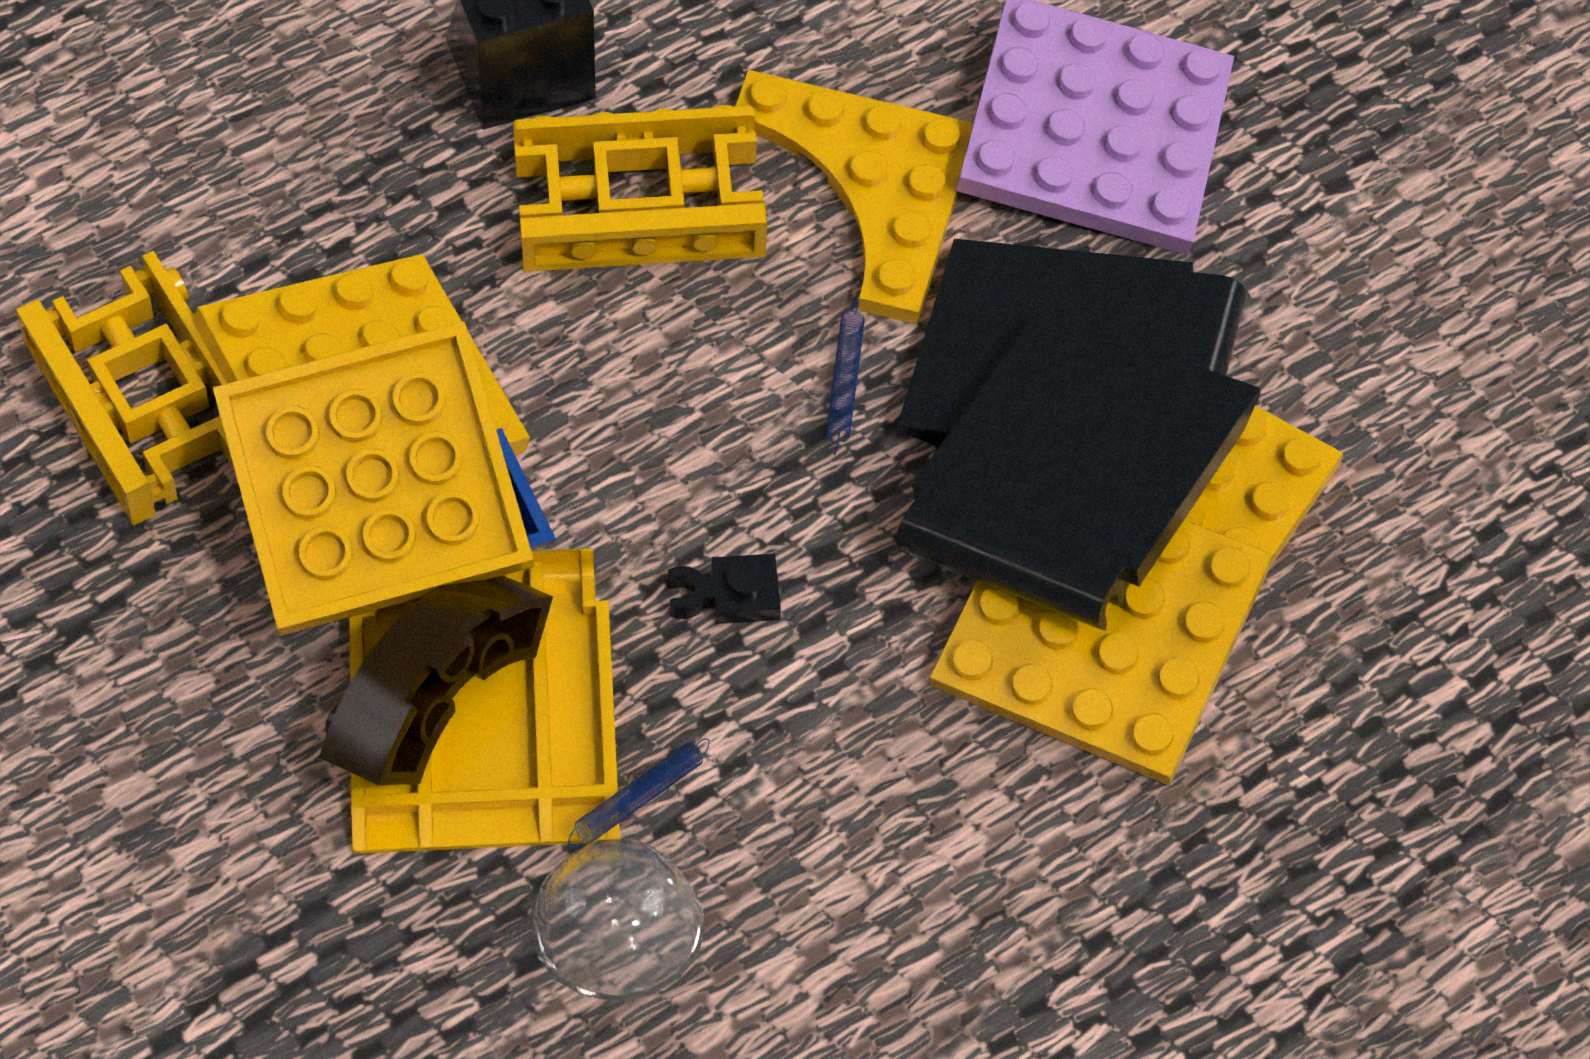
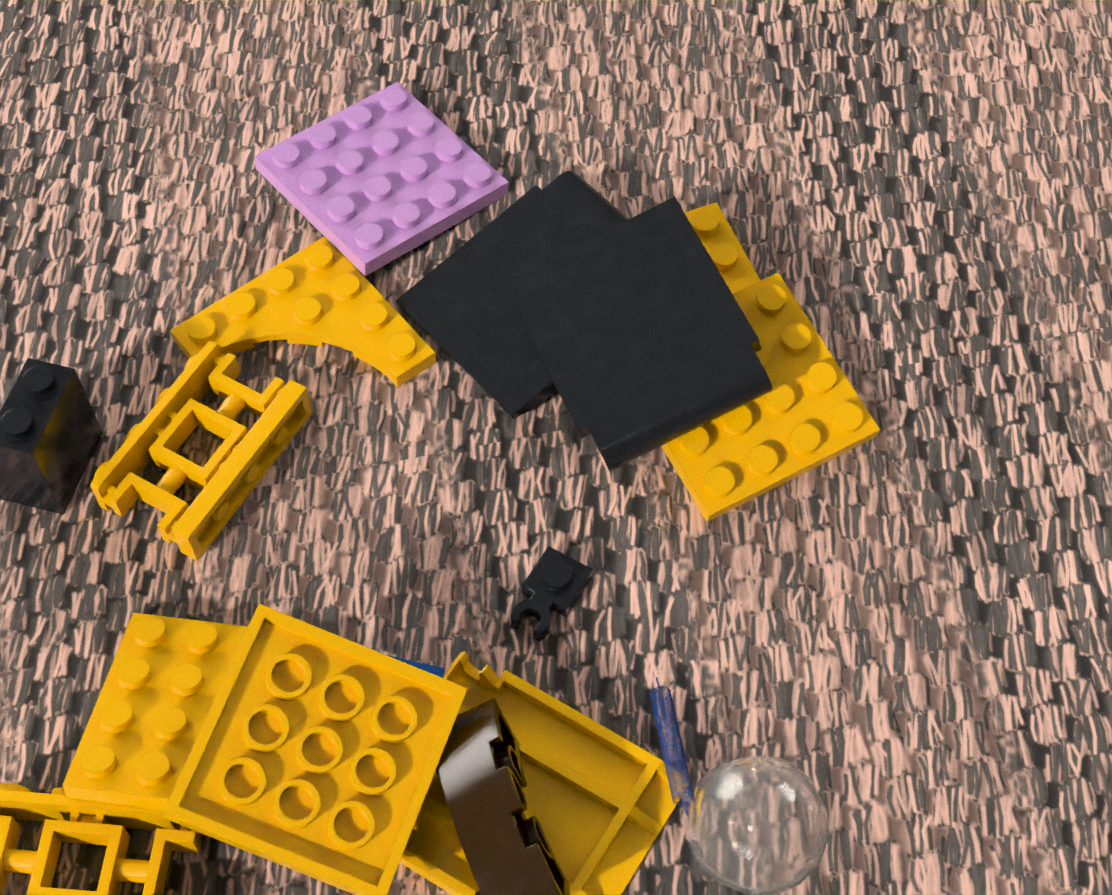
camera: 50 degrees left, 0 degrees up
blue piece [825,299,865,455] -> none

